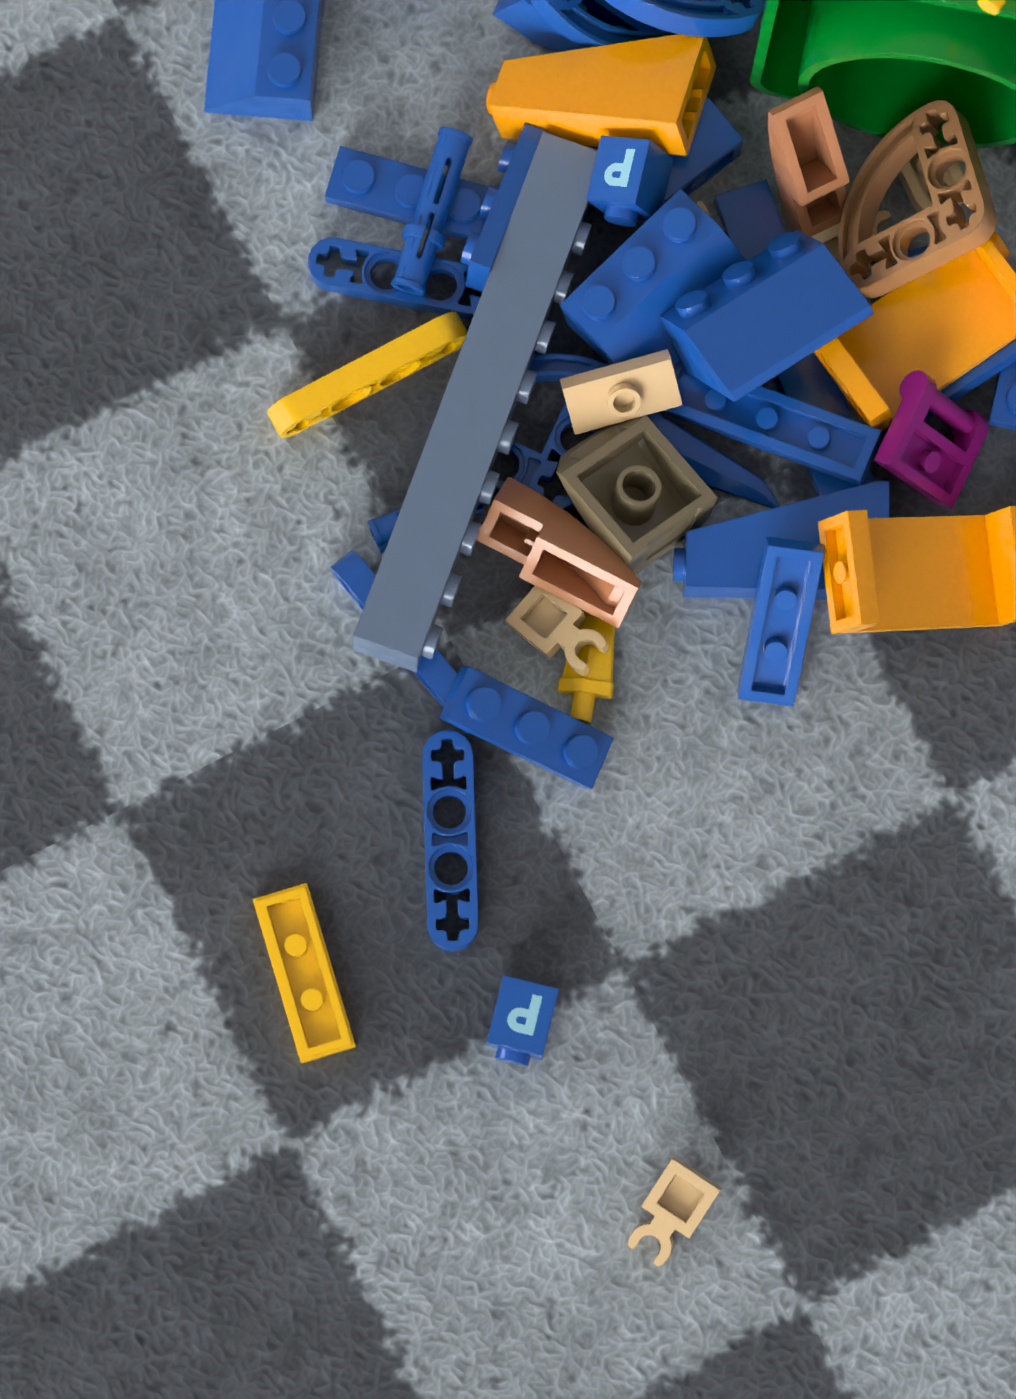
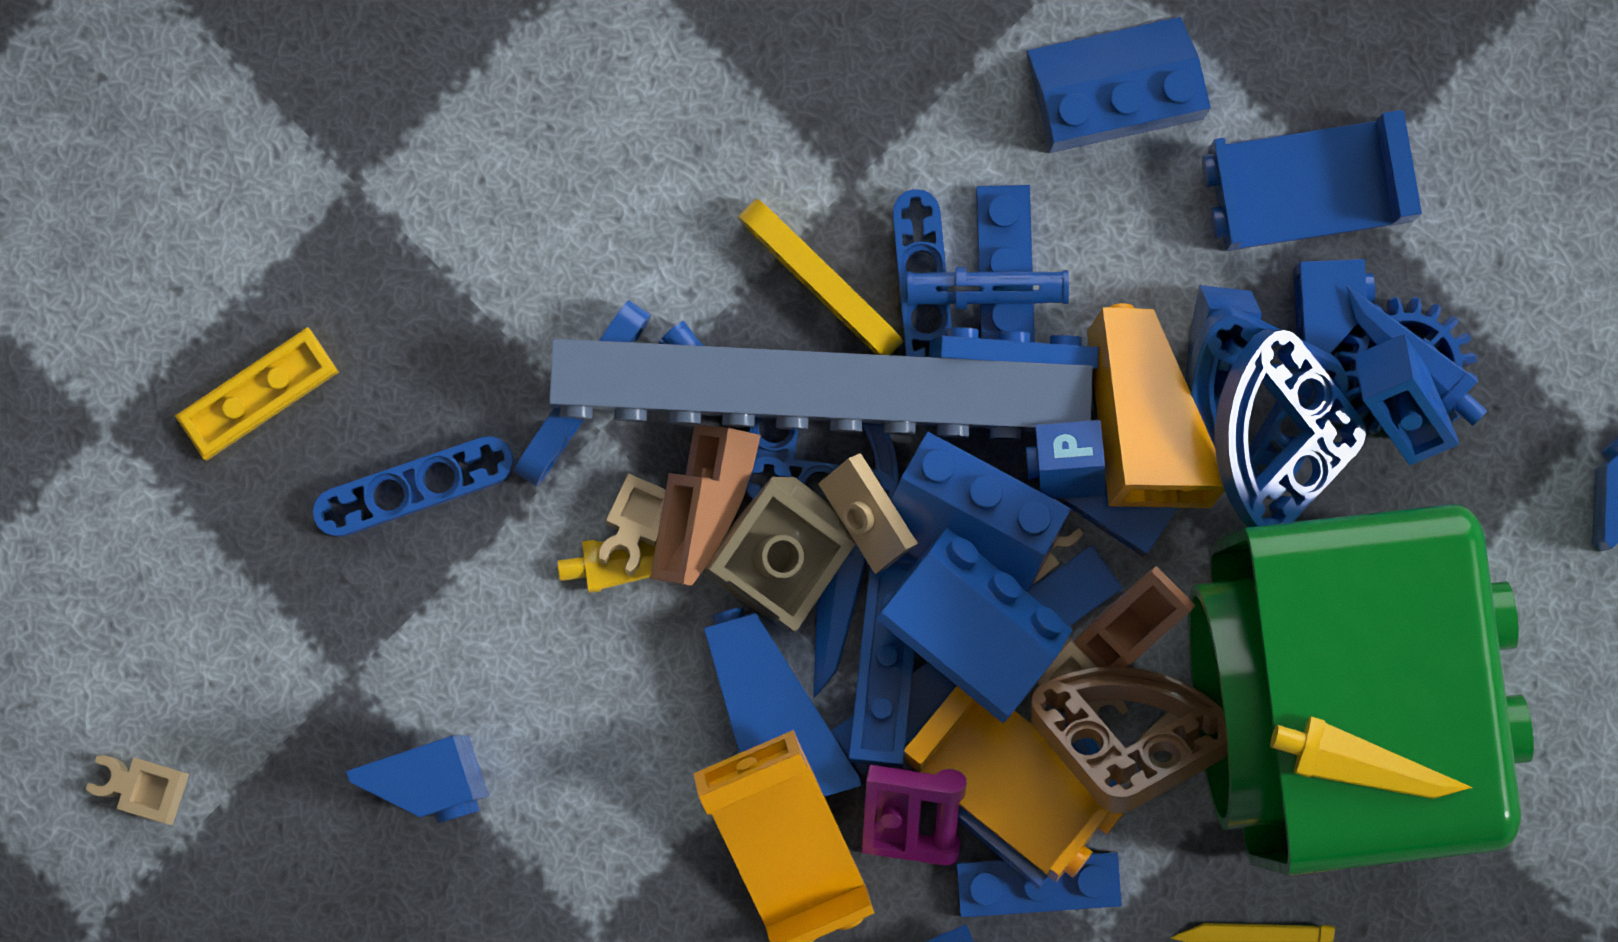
camera: 75 degrees right, 5 degrees up
blue plate [439,666,614,789] -> none
blue brick [486,975,559,1067] -> none
blue plate [737,536,824,707] -> none
none -> blue slope [346,735,489,824]

